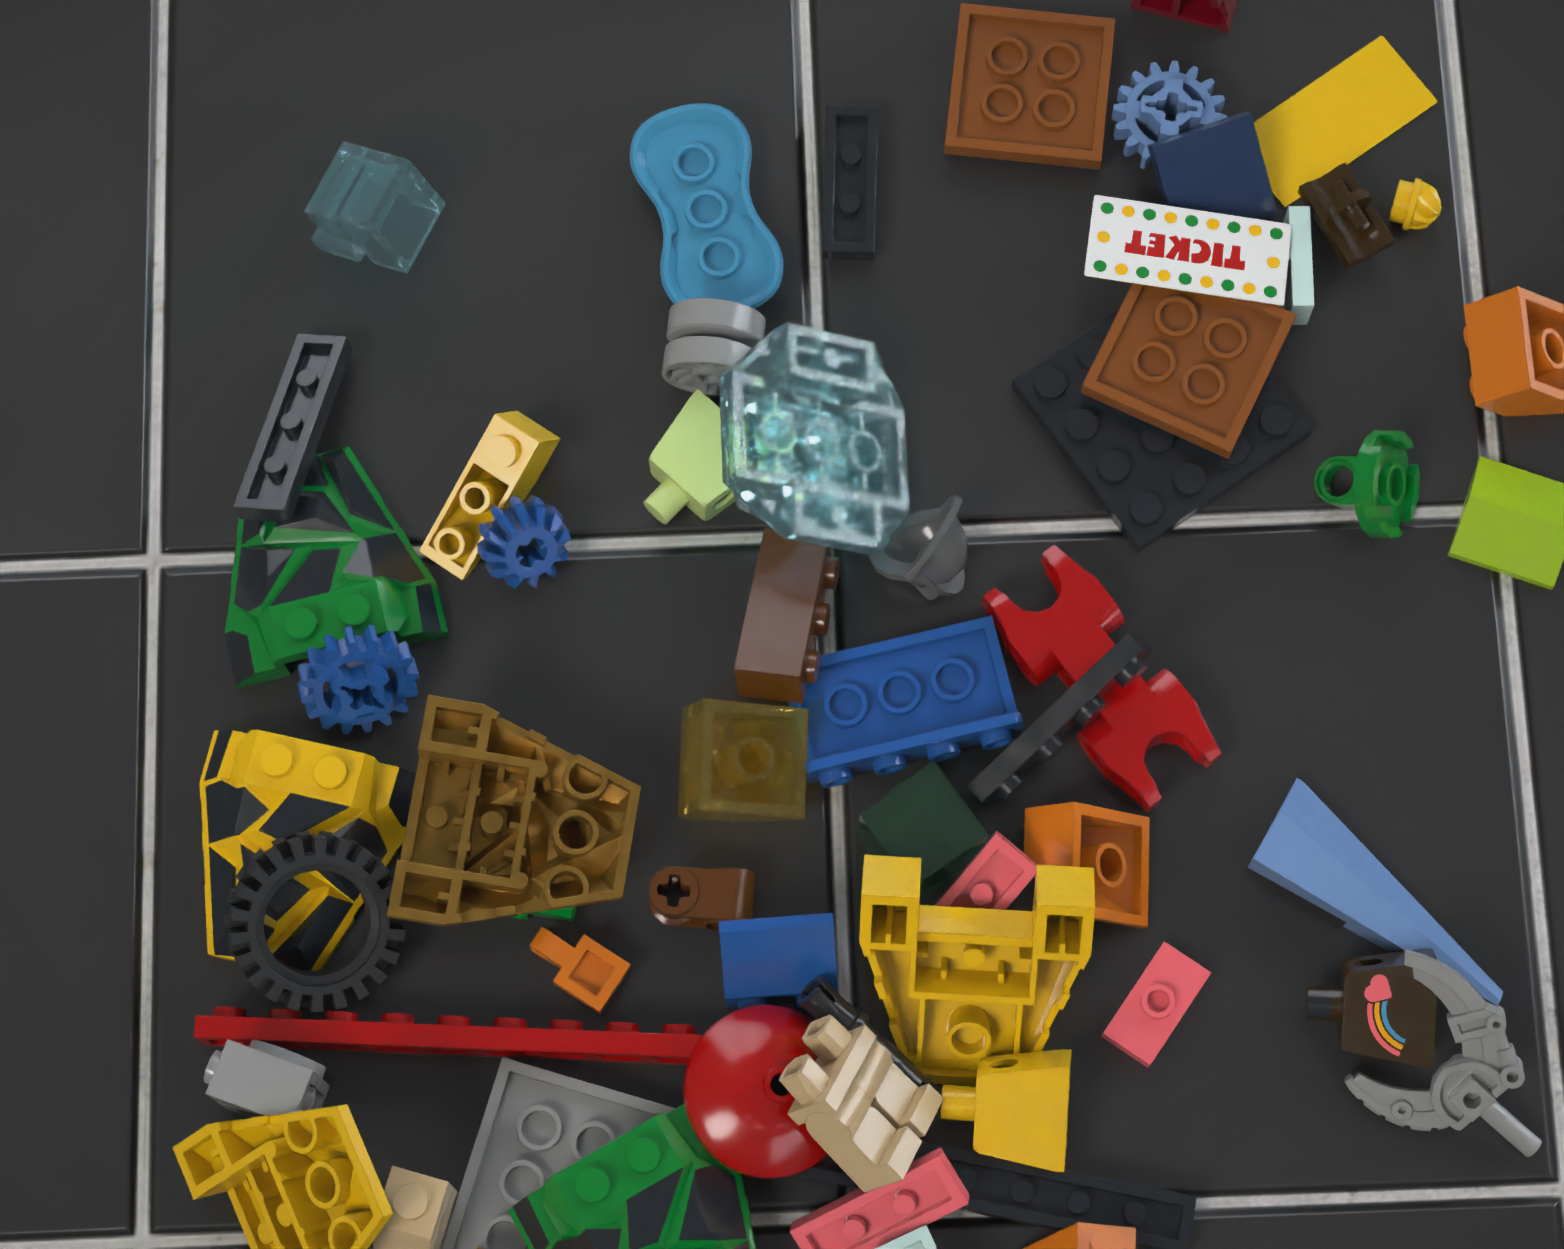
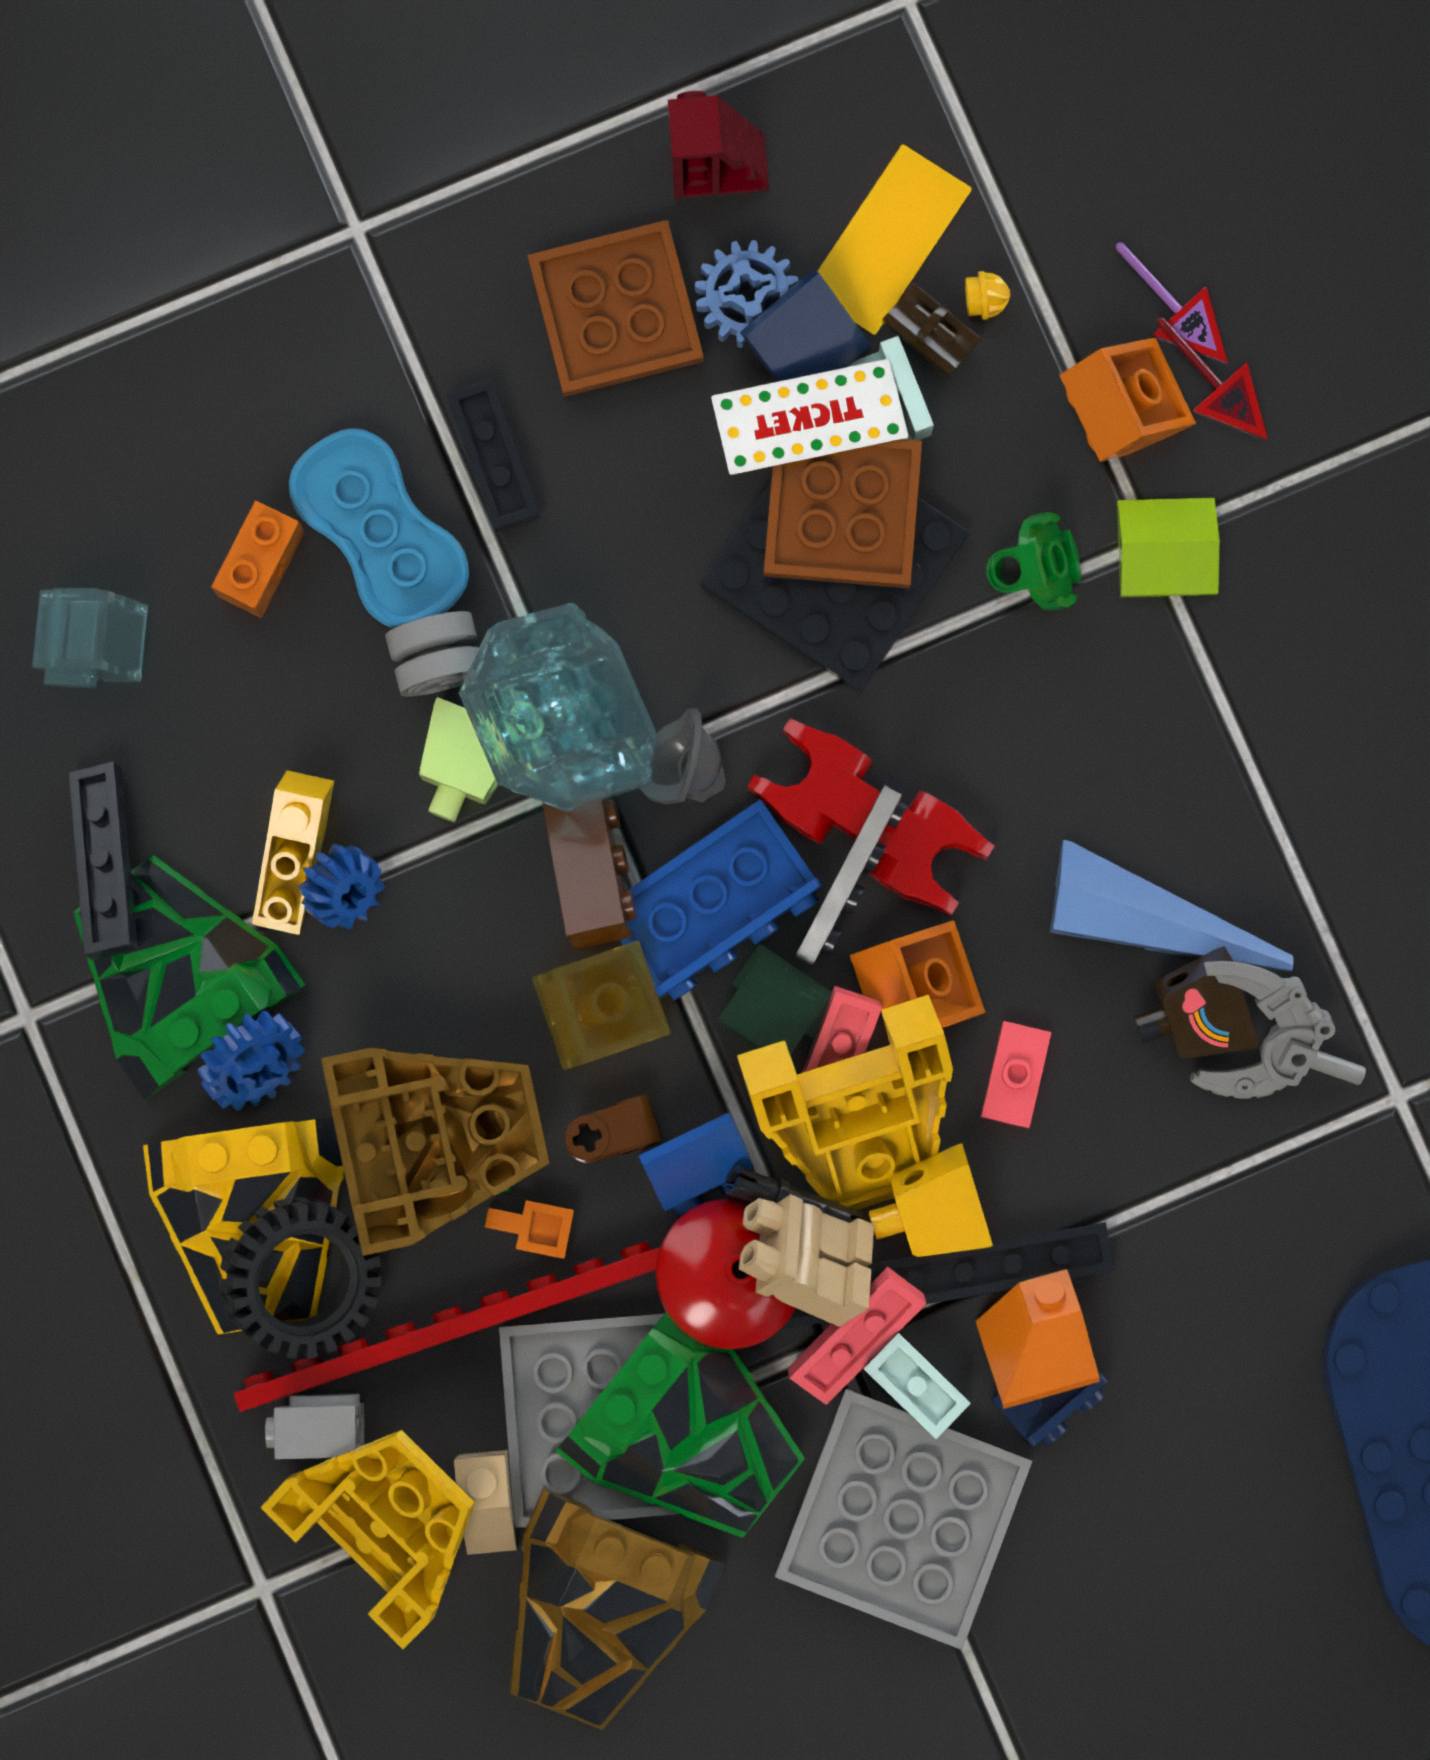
camera: 25 degrees left, 10 degrees up
none -> orange brick [211,500,305,618]

